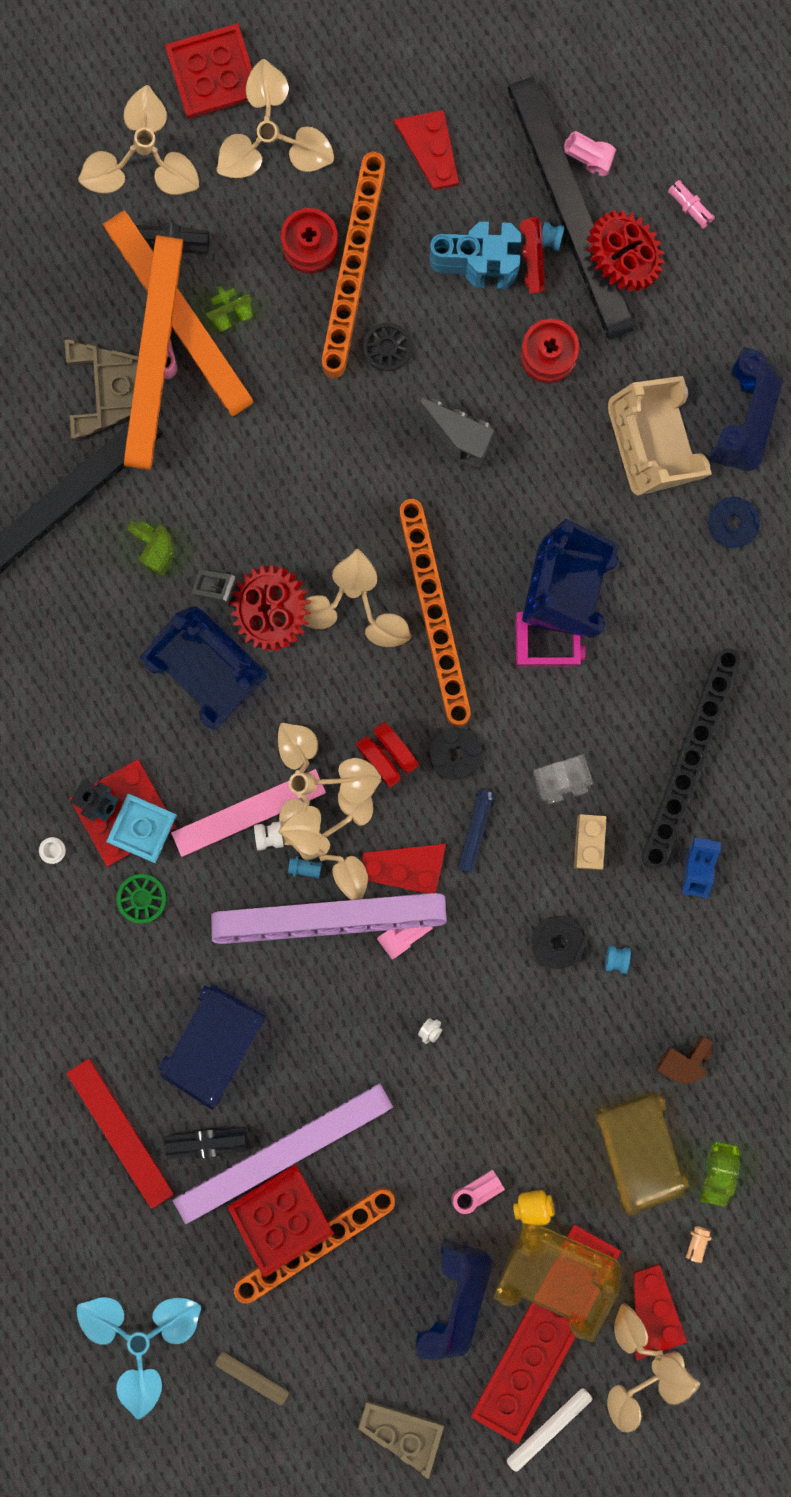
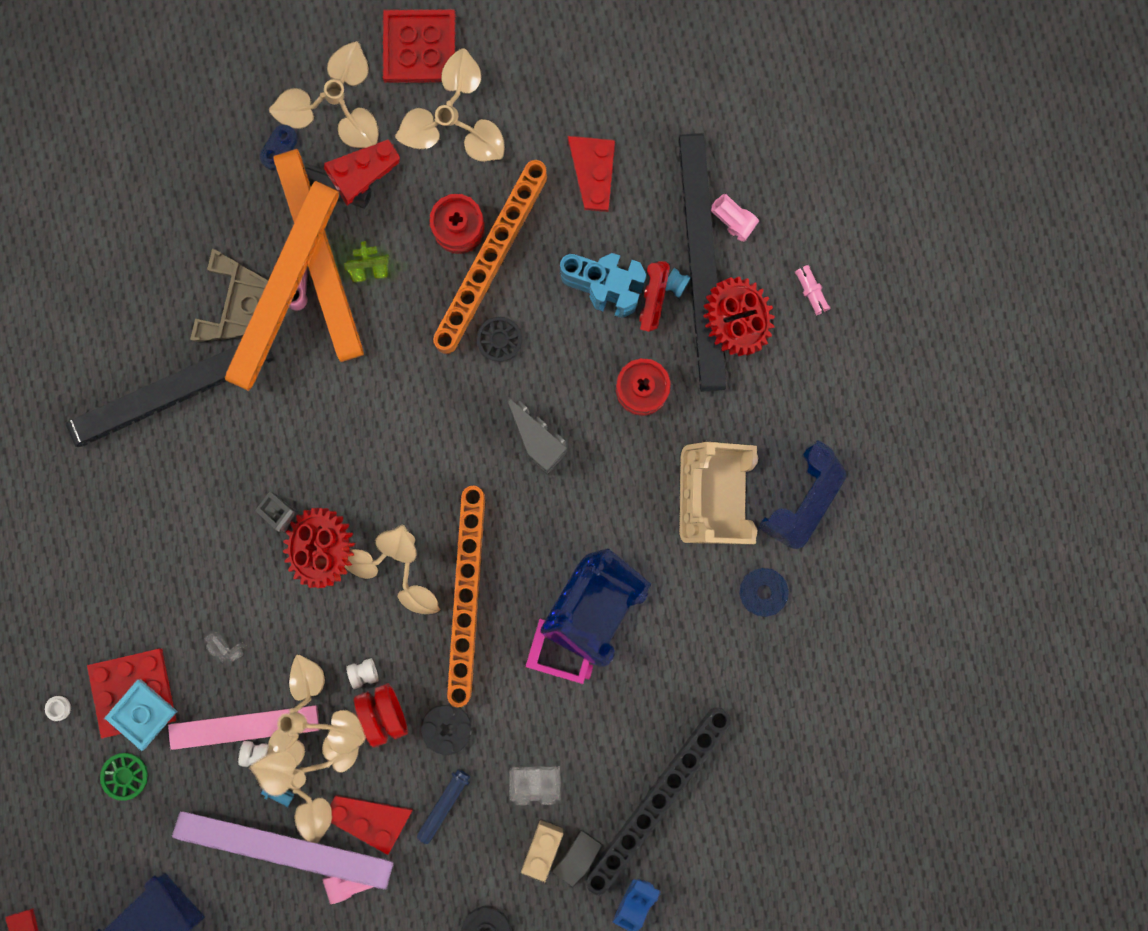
camera: 20 degrees right, 0 degrees up
black brick [70,779,119,822] -> none
clear neon green brick [126,520,175,577] -> none
clear blue windscreen [139,606,267,731] -> none
none -> clear bracket [204,632,247,663]
none -> clear blue plate [260,125,298,170]
none -> red wing [324,139,400,206]
none -> white wheel [347,658,379,689]
none -> dark grey slope [552,830,601,887]

